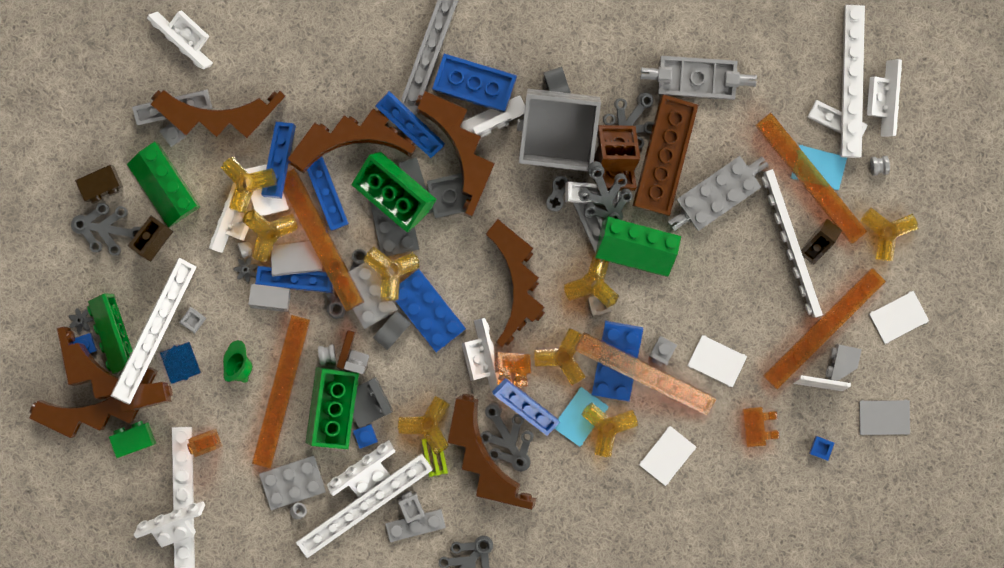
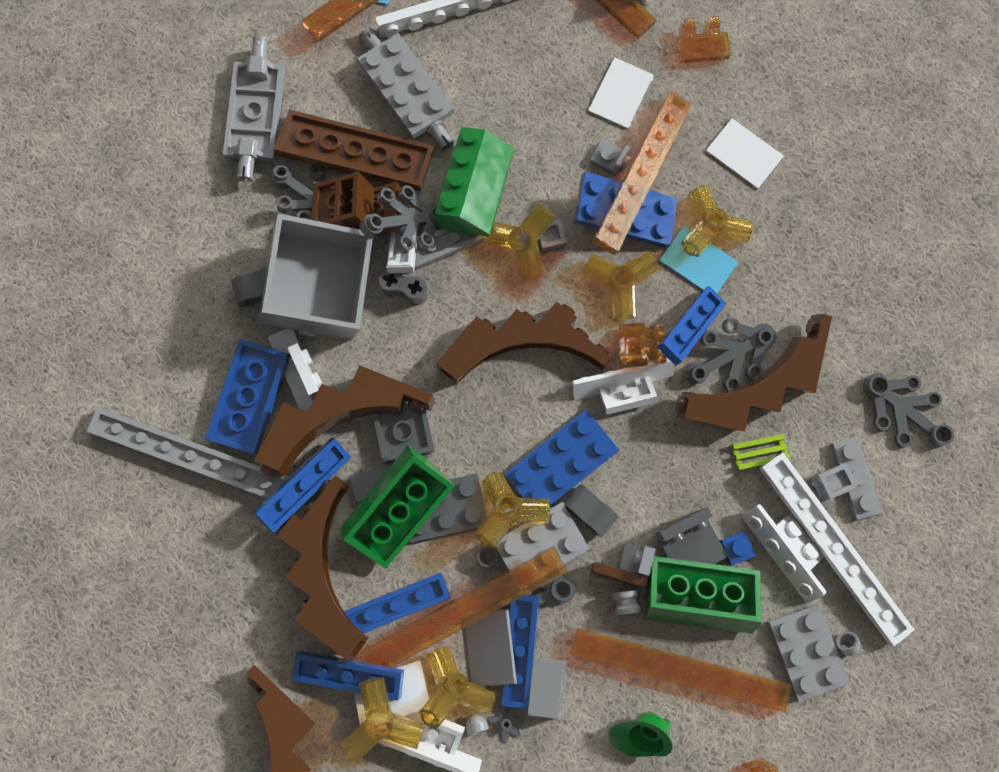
camera: 95 degrees left, 10 degrees down
clear yellow piece [398,396,450,454] -> none

